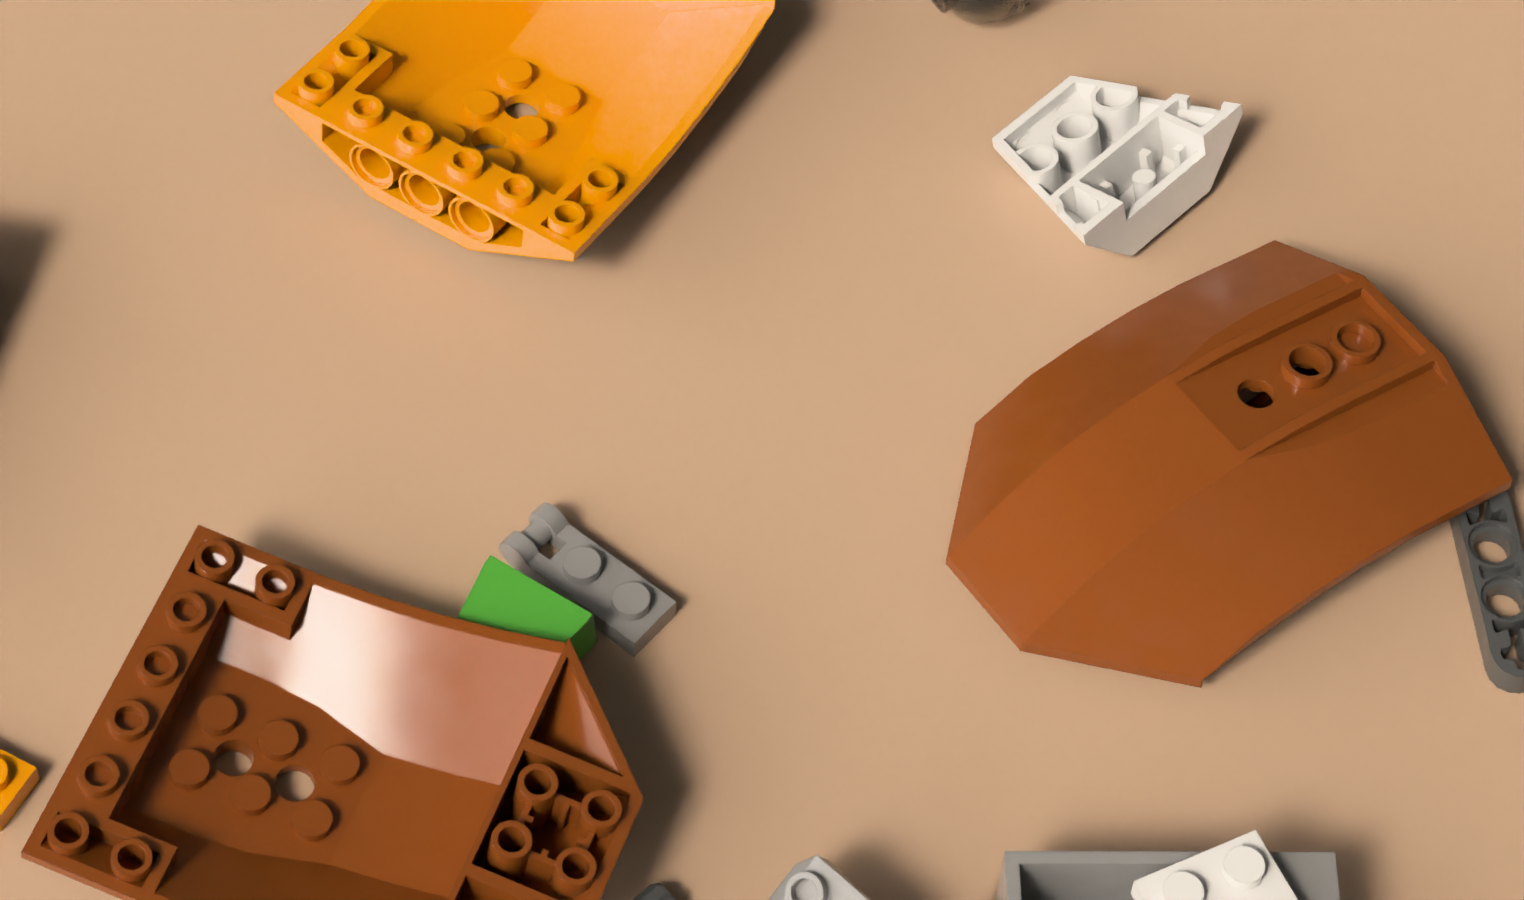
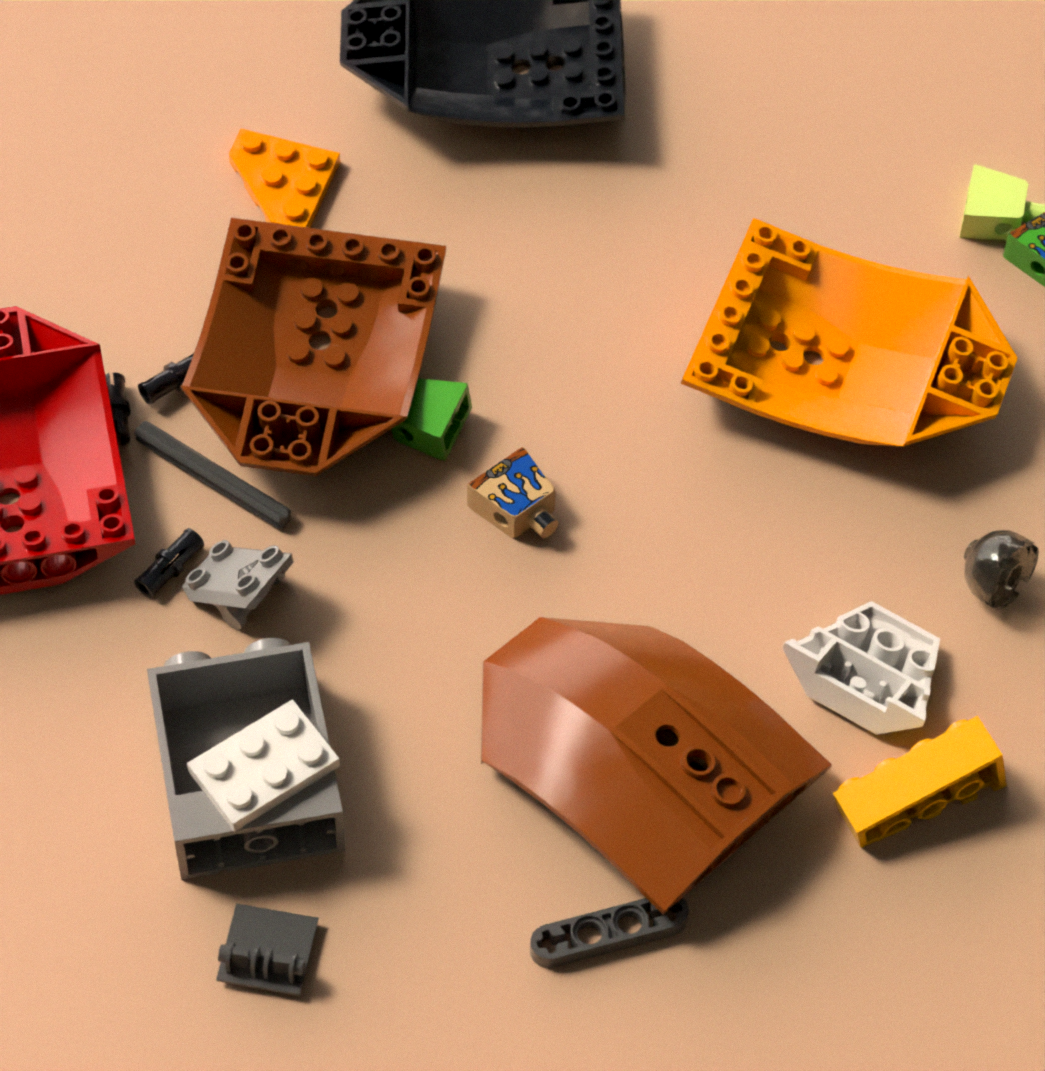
camera: 80 degrees right, 0 degrees up
light grey plate [499,502,676,657] -> none
none -> torso [467,446,559,538]
none -> yellow wedge [833,715,1007,848]

